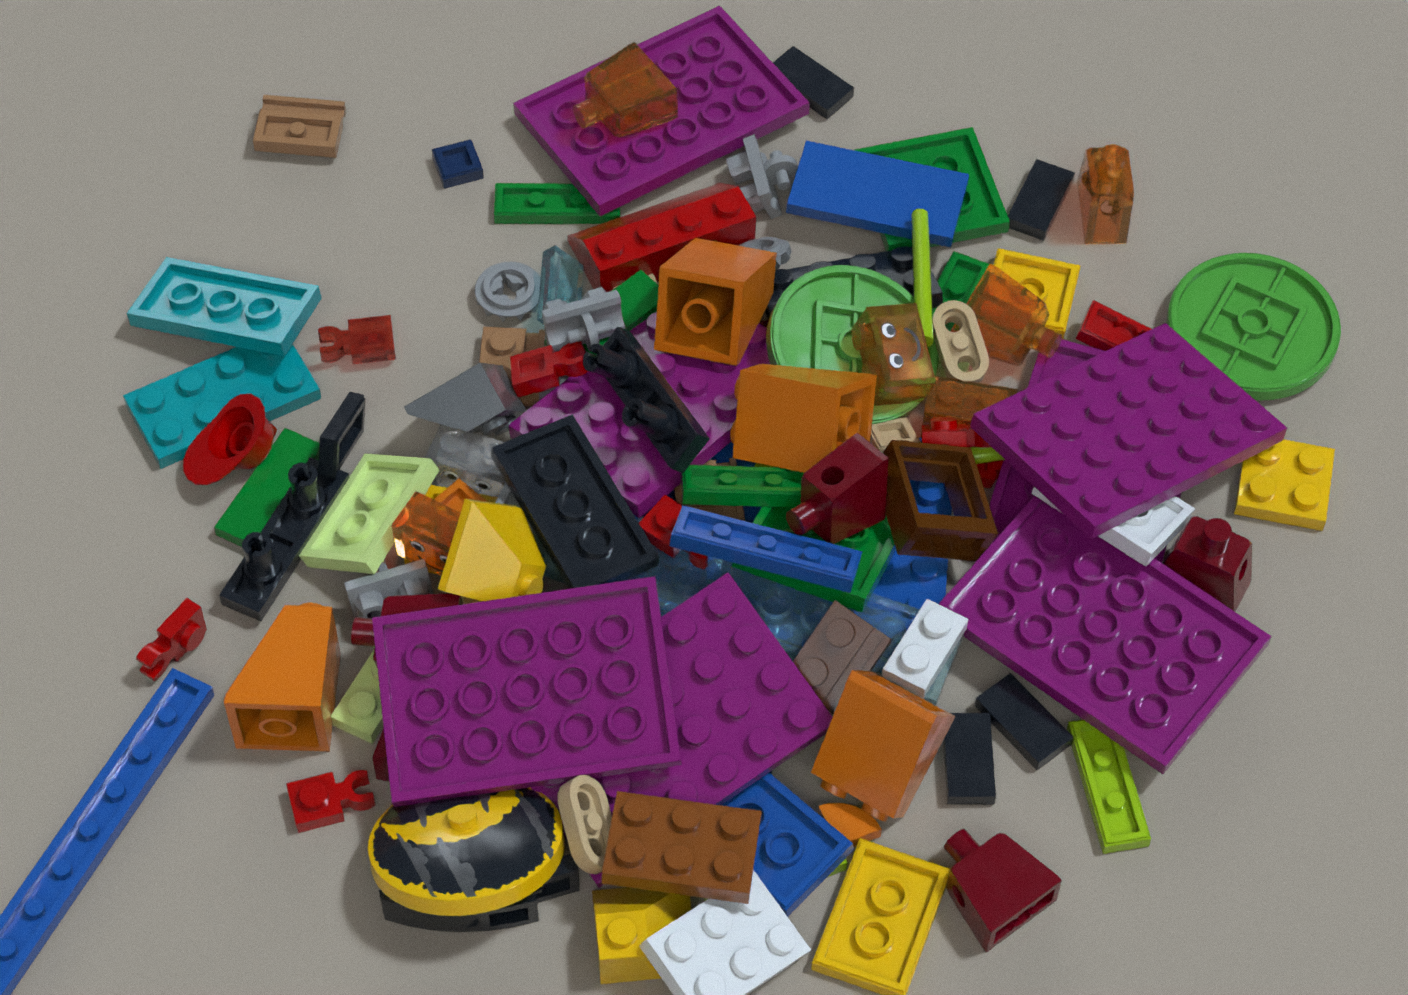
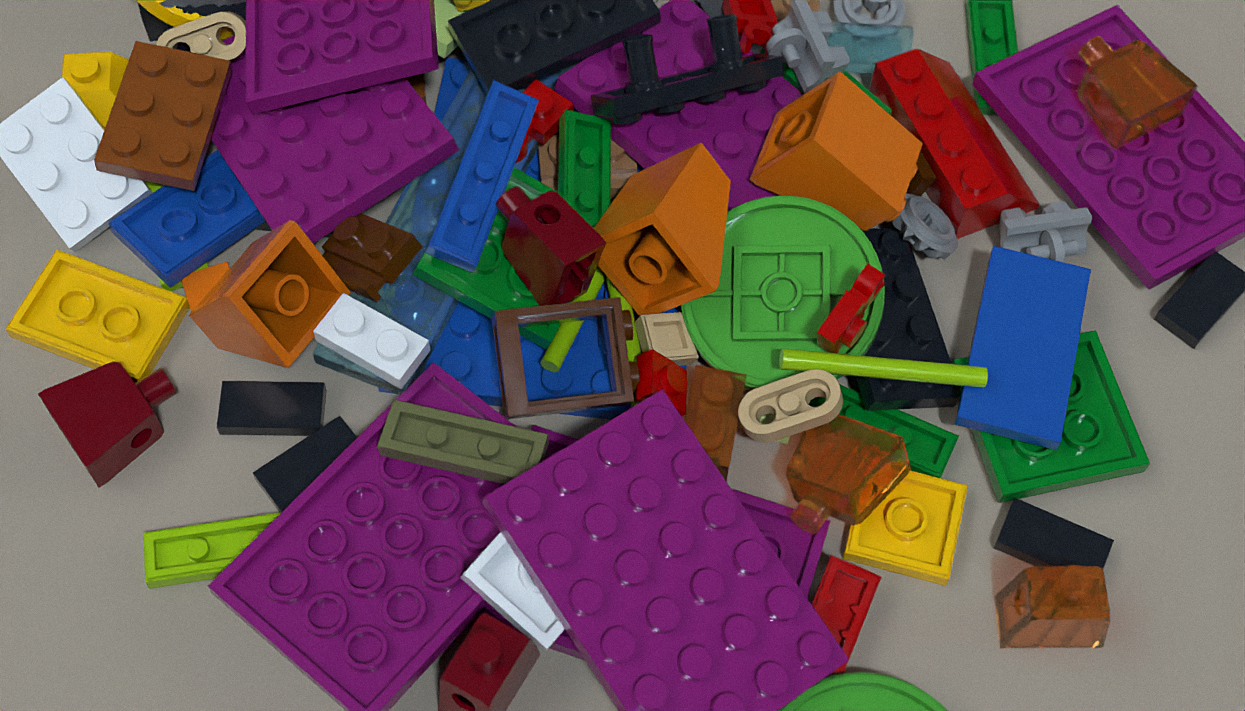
camera: 90 degrees right, 5 degrees up
clear orange brick [852,303,936,406] -> none
none -> olive plate [377,400,549,484]
none -> red plate [817,264,885,353]

